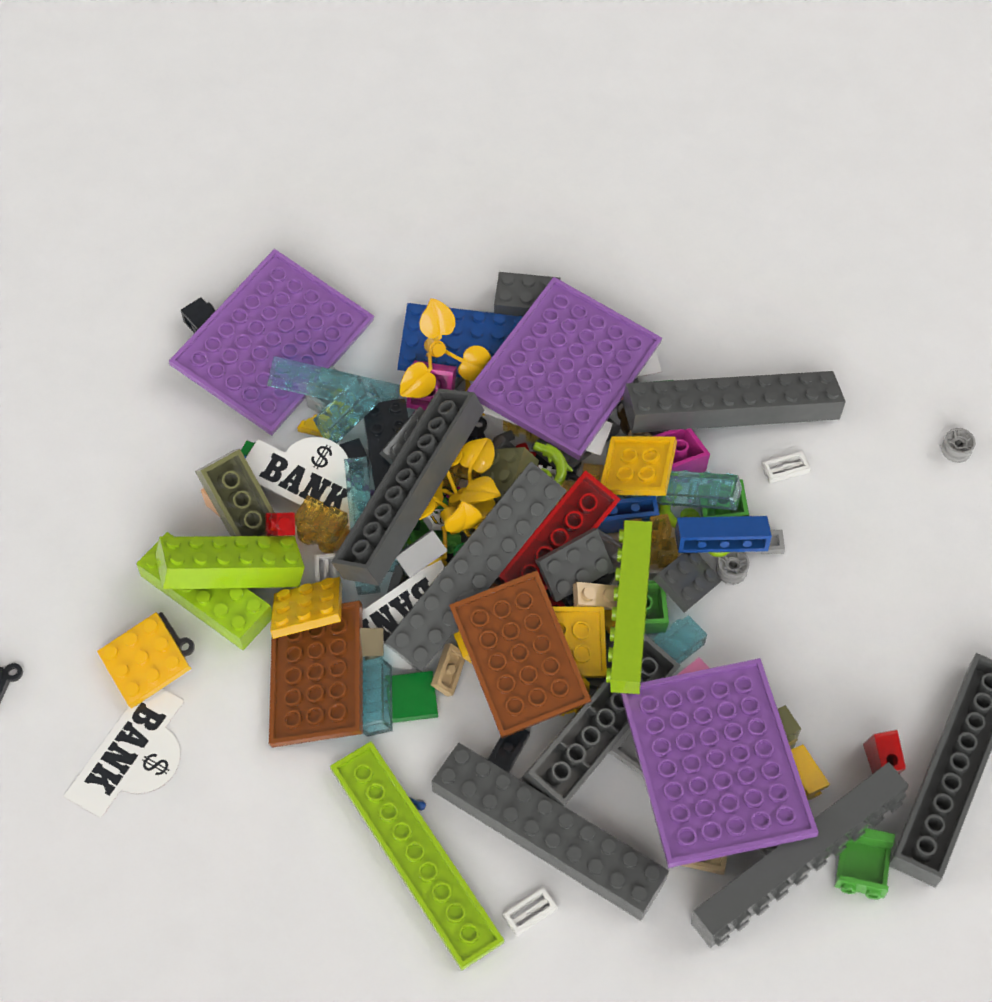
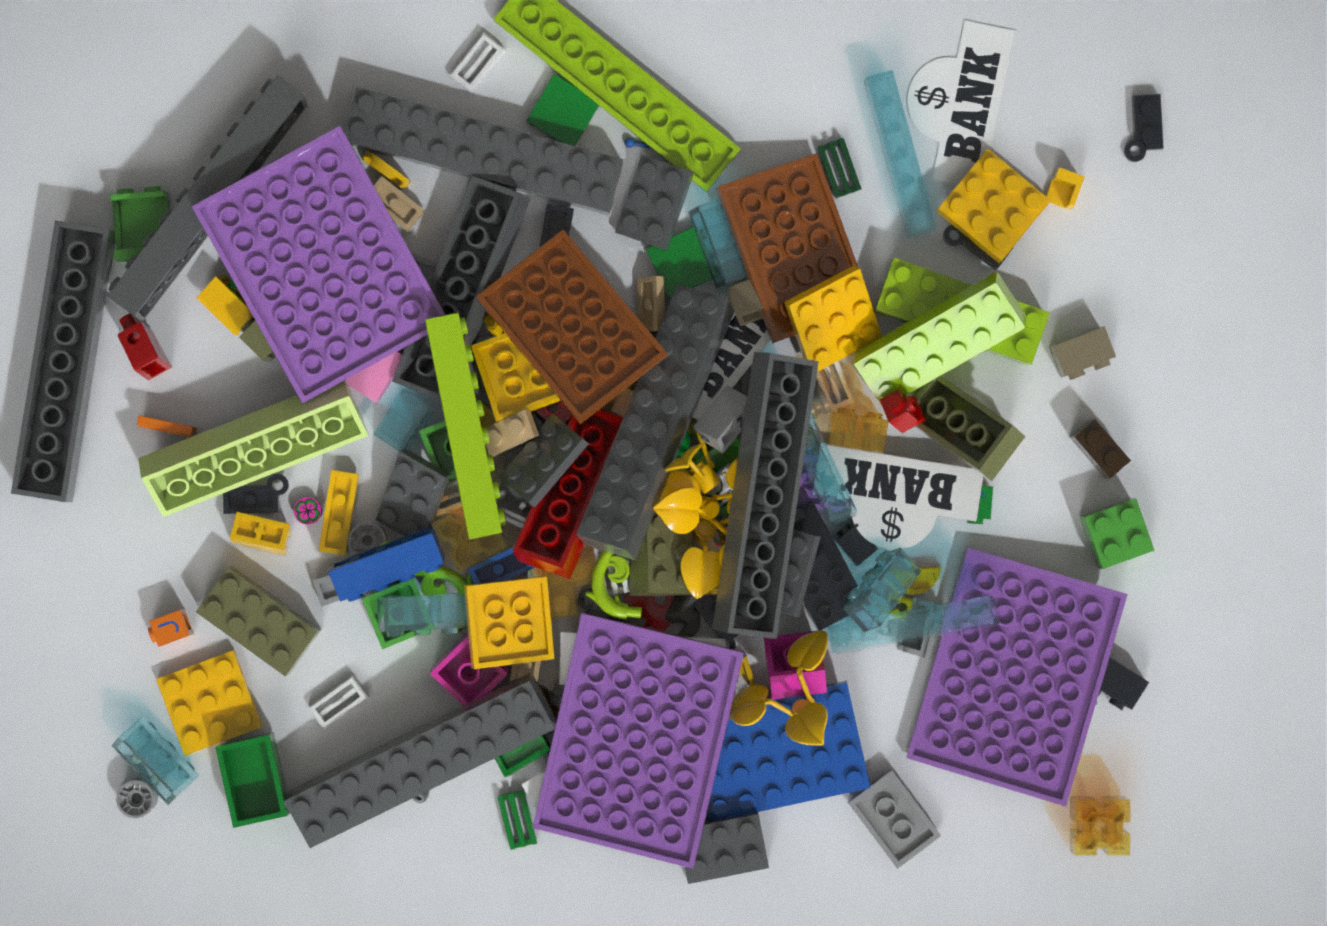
camera: 170 degrees right, 30 degrees up
none -> clear light blue brick [111,716,199,805]
none -> orange tile [137,415,197,437]
none -> yellowish green brick [138,380,368,517]
none -> orange brick [148,609,194,647]
none -> yellow plate [156,650,263,756]
none -> olive brick [196,566,321,677]
none -> green piece [215,732,290,828]
none -> black hinge [223,474,289,514]
none -> yellow hinge [230,512,291,556]
none -> tile [294,497,322,525]
none -> yellow plate [318,470,360,555]
none -> yellow tile [361,150,411,190]
none -> tan plate [374,176,425,232]
none -> green tile [497,790,537,850]
none -> green tile [526,74,599,146]
none -> dark grey plate [615,155,694,250]
none -> dark green tile [817,138,862,199]
none -> light grey plate [848,769,941,869]
none -> clear light blue brick [863,70,937,239]
none -> yellow panel [1046,167,1085,210]
none -> dark tan brick [1049,326,1116,380]
none -> dark brown brick [1069,419,1131,479]
none -> clear yellow brick [1070,796,1130,855]
none -> bright green brick [1080,498,1155,569]

